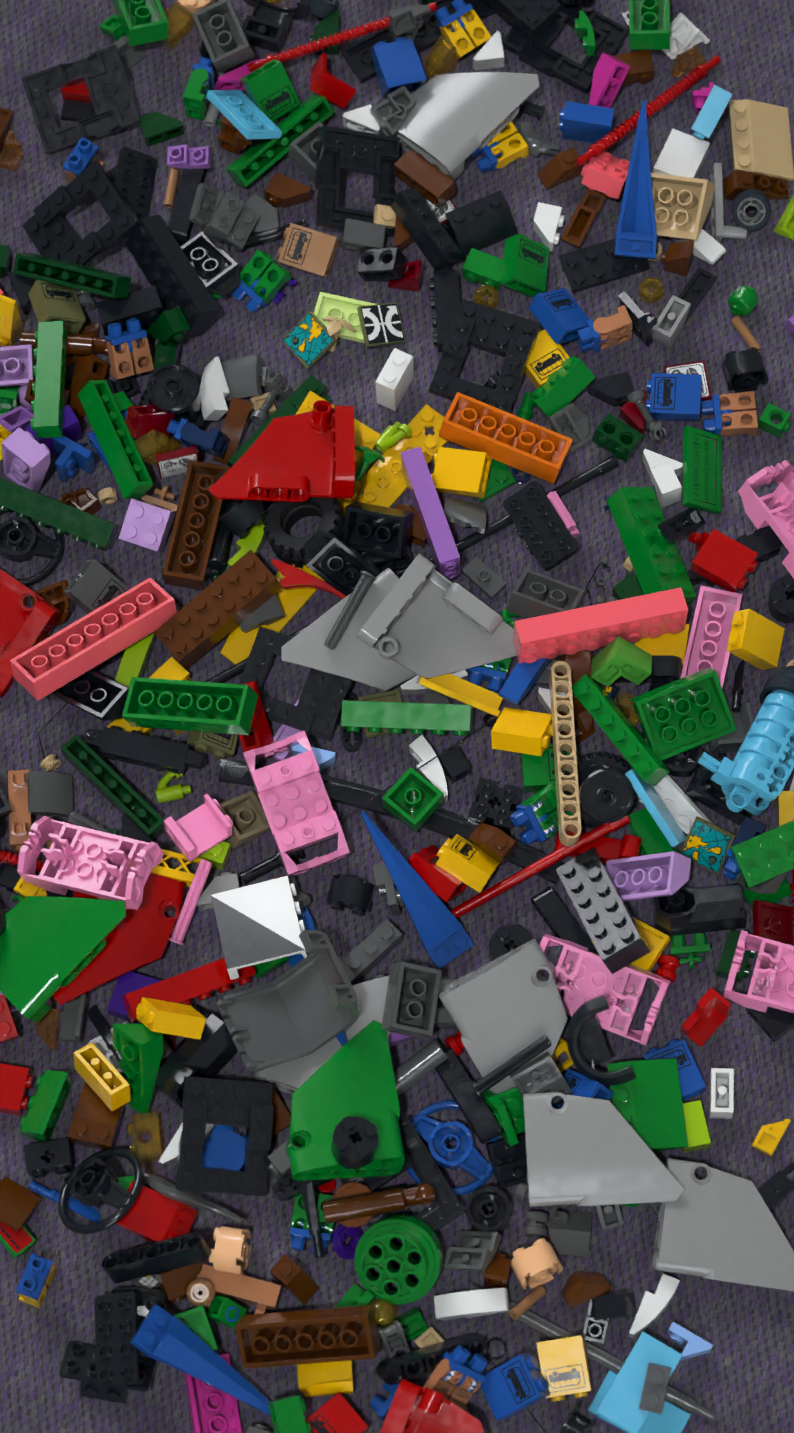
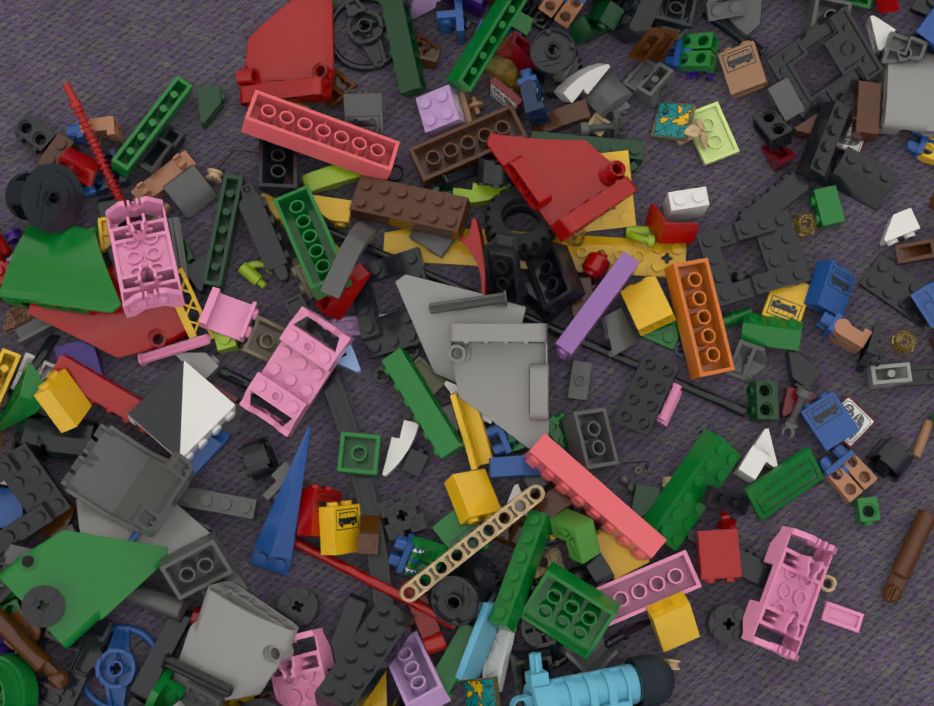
camera: 50 degrees right, 10 degrees up
tan axle [98,487,118,505] -> none
reddish brown slope [265,172,313,208] -> none
black piece [338,711,501,819] -> none
green plant [355,445,385,481] -> none
tile [357,303,406,348] -> none
tan plate [374,204,396,229] -> none
green brick [501,234,549,298] -> none
none -> dark grey arch [320,221,377,299]
none -> red head [582,251,610,280]
none -> dark grey brick [622,59,675,109]
none -> reddish brown slope [629,27,679,63]
none -> red panel [645,204,699,244]

